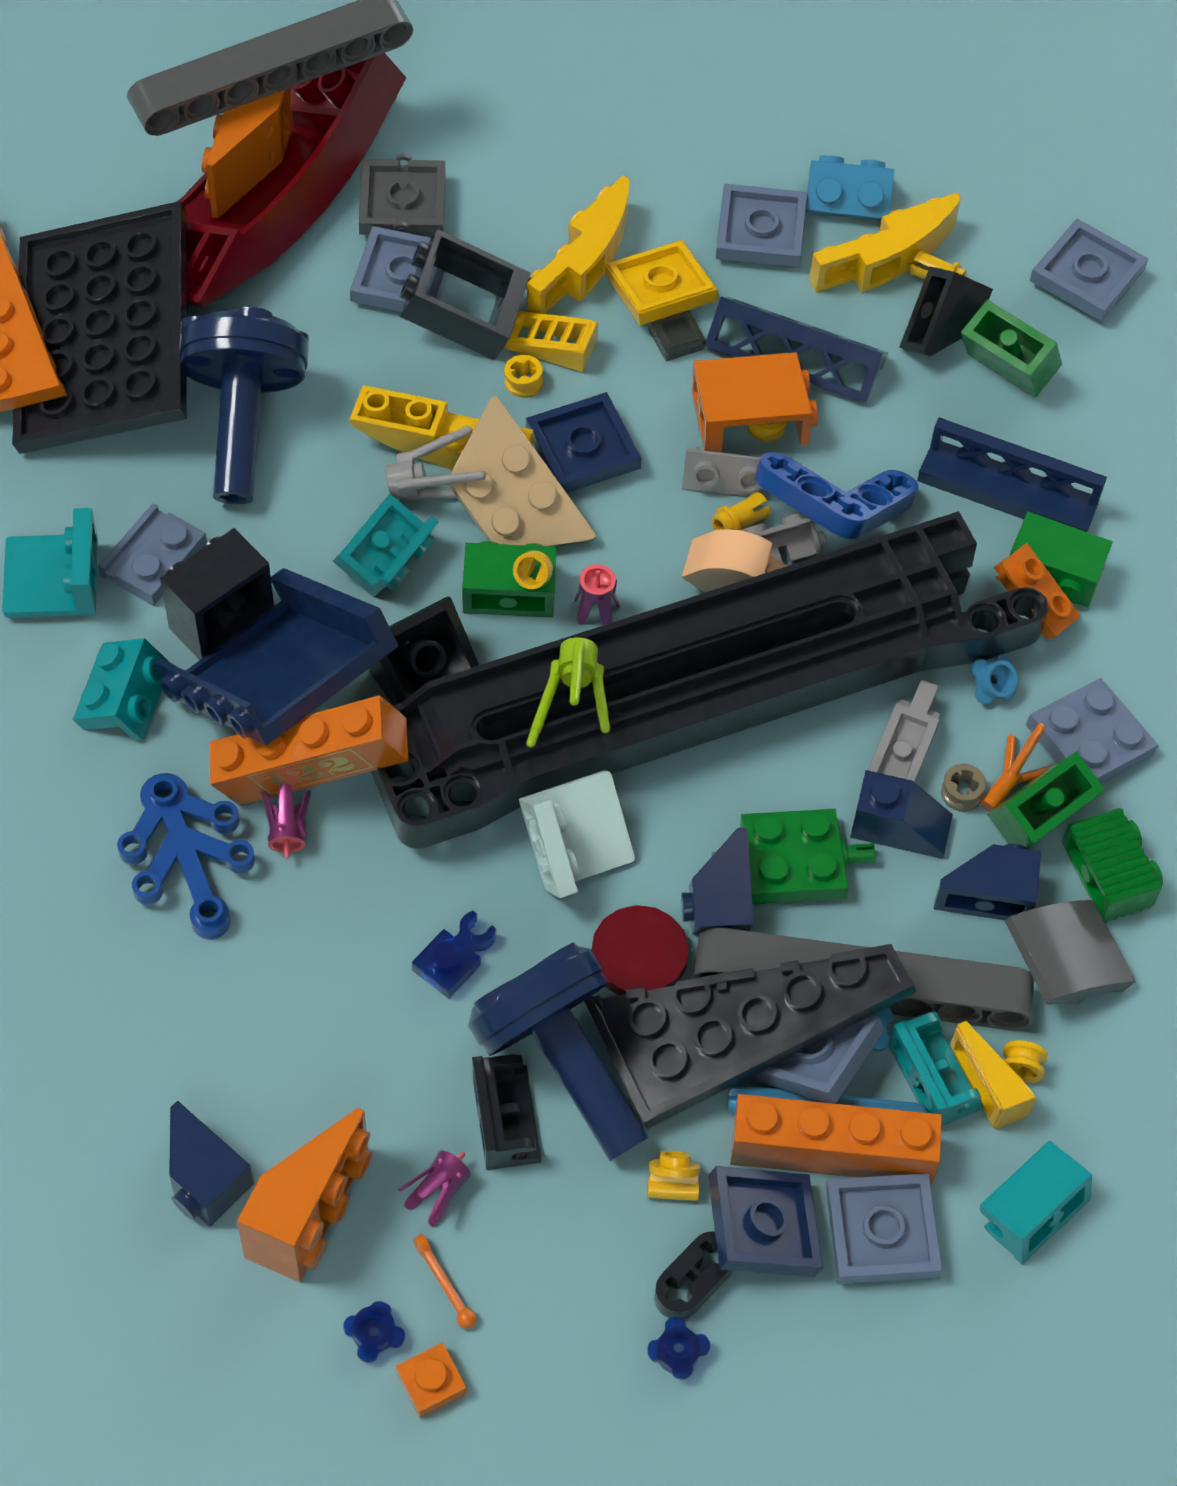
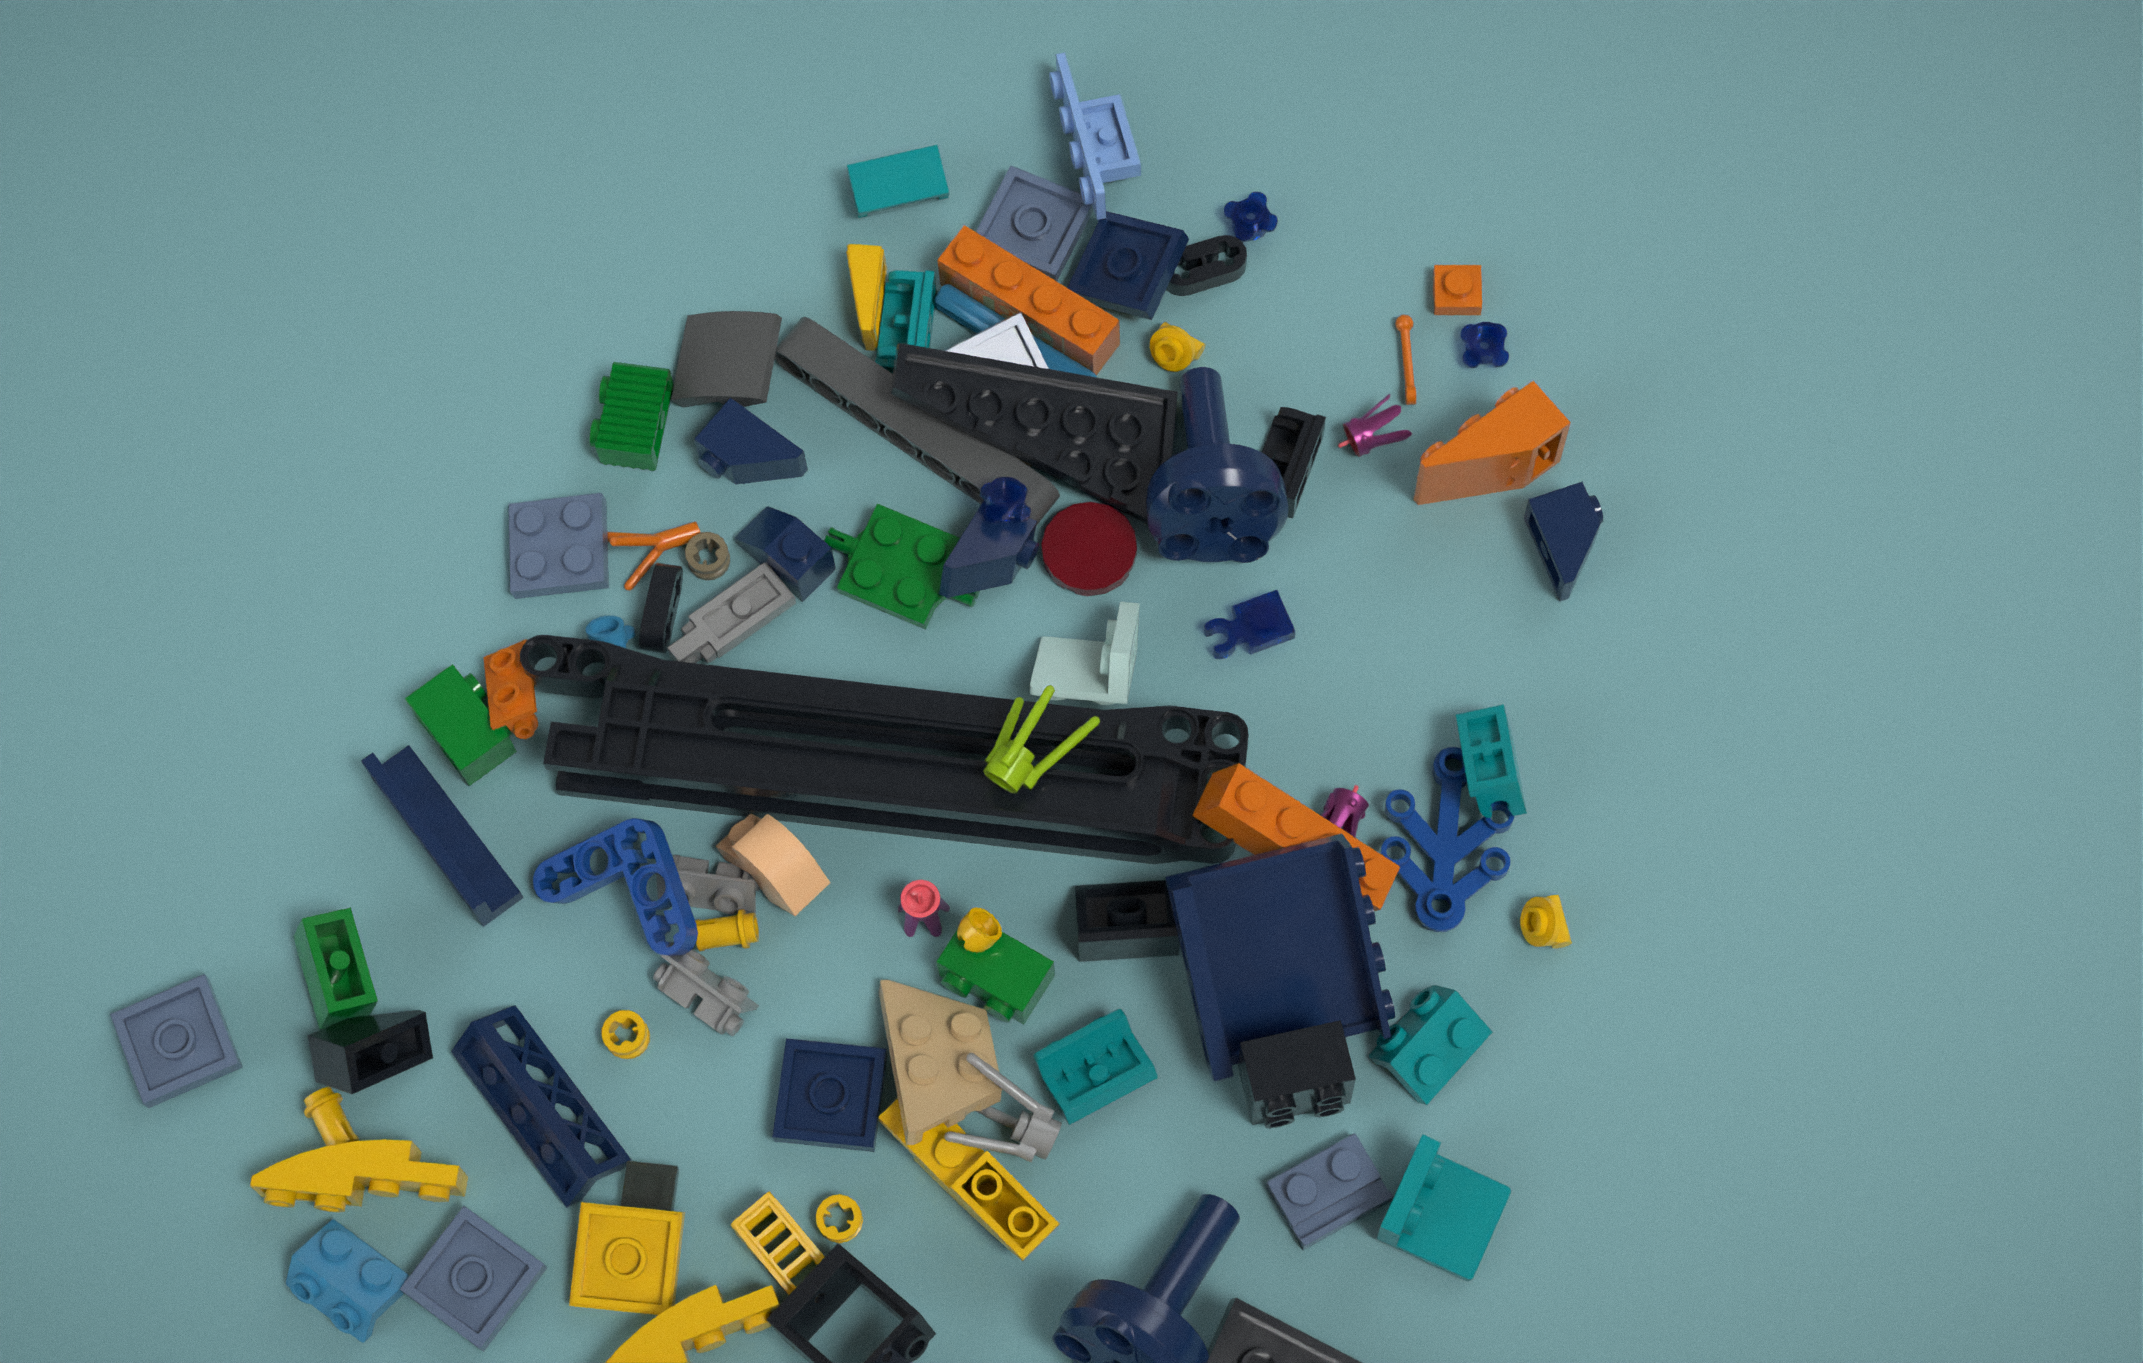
camera: 145 degrees left, 10 degrees up
orange panel [691,352,818,452] -> none
green brick [987,751,1105,847] -> none
yellow bush [1003,1040,1048,1083] -> none
none -> black beam [639,563,683,653]
none -> clear blue plate [980,477,1031,523]
none -> light blue bracket [1049,52,1141,220]
none -> teal hinge [1455,704,1527,818]
none -> yellow plate [1520,895,1572,949]

